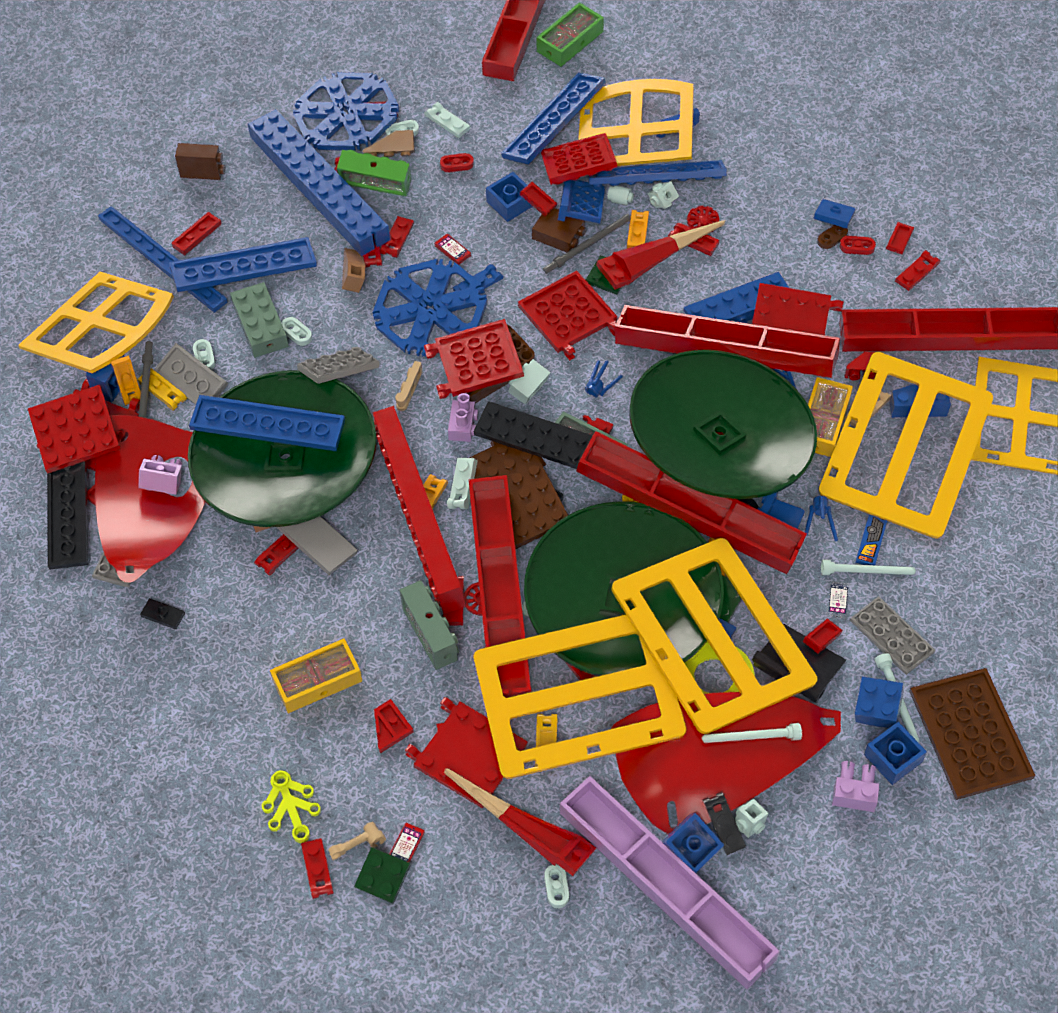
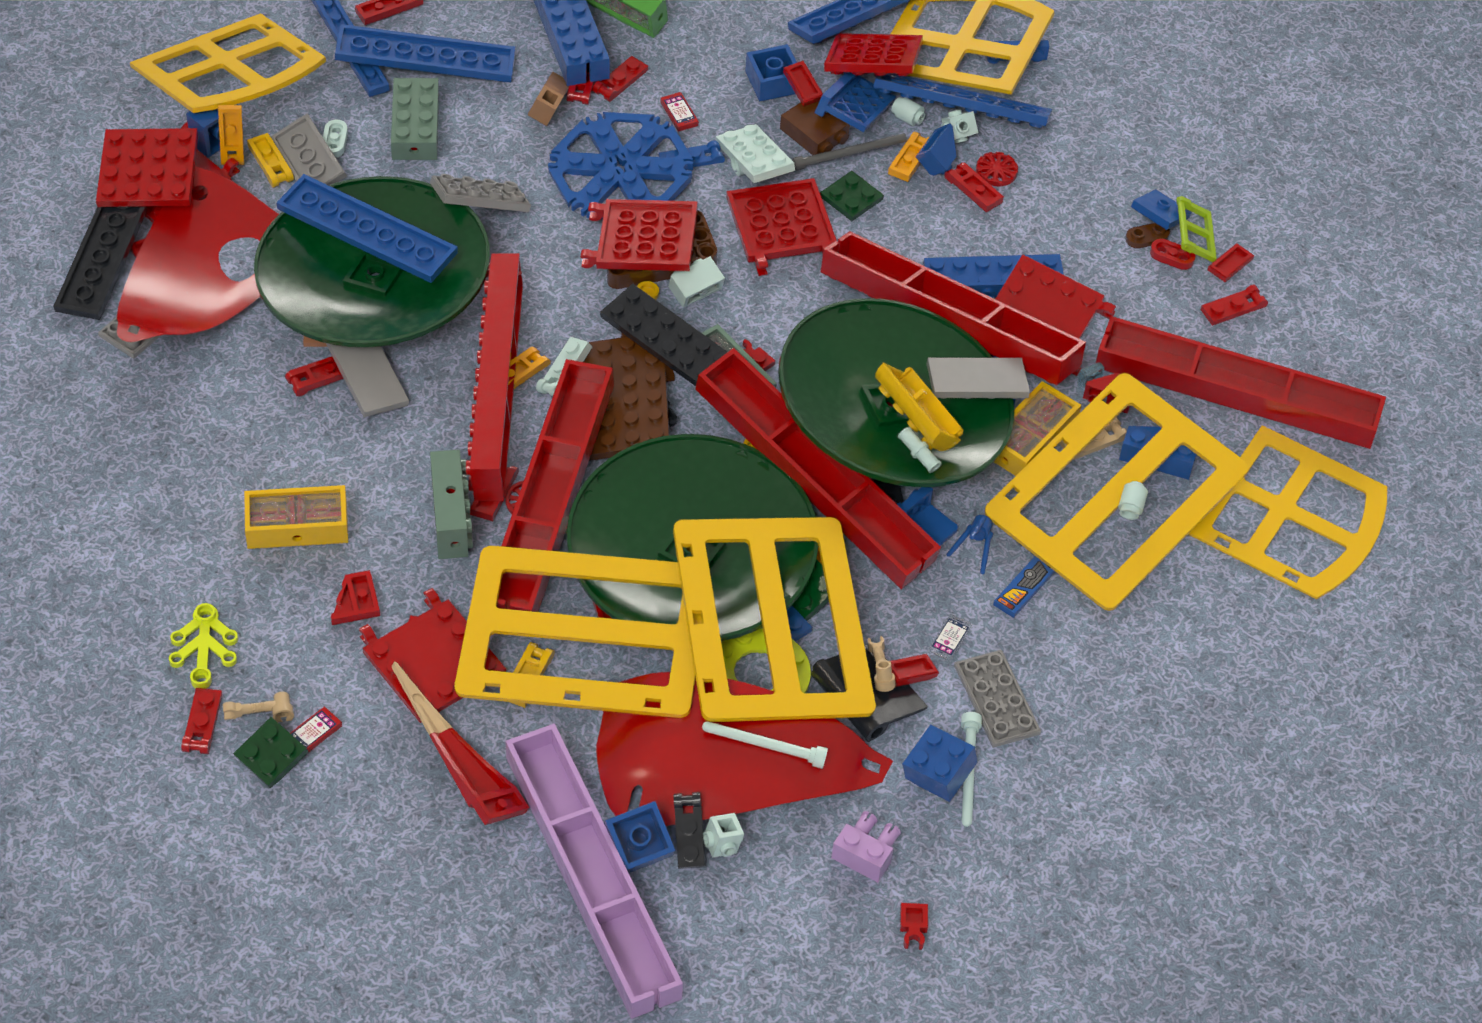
camera: 15 degrees right, 5 degrees down
lavender brick [138,455,182,495] -> none
dark grey bar [139,341,154,418] -> none
black plate [140,598,185,630] -> none
light aqua plate [282,317,312,346] -> none
tan plate [395,361,422,411] -> none
red plate [440,153,474,172] -> none
lavender brick [448,393,478,442] -> none
light aqua plate [544,865,569,908] -> none
blue plant [585,360,623,398] -> none
red plate [596,220,725,289] -> none
light aqua piece [821,559,916,575] -> none
blue brick [864,722,927,785] -> none
reddish brown plate [909,668,1036,800] -> none
none -> yellow tile [637,281,659,300]
none -> light aqua plate [716,124,795,183]
none -> tan brick [868,636,895,692]
none -> yellow container [875,363,964,451]
none -> light aqua pin [898,427,942,473]
none -> red plate [900,903,928,950]
none -> blue slope [916,123,957,176]
none -> light grey tile [926,358,1030,399]
none -> clear light blue tile [1077,362,1104,389]
none -> light aqua brick [1118,481,1148,520]
none -> lime window [1176,196,1217,262]

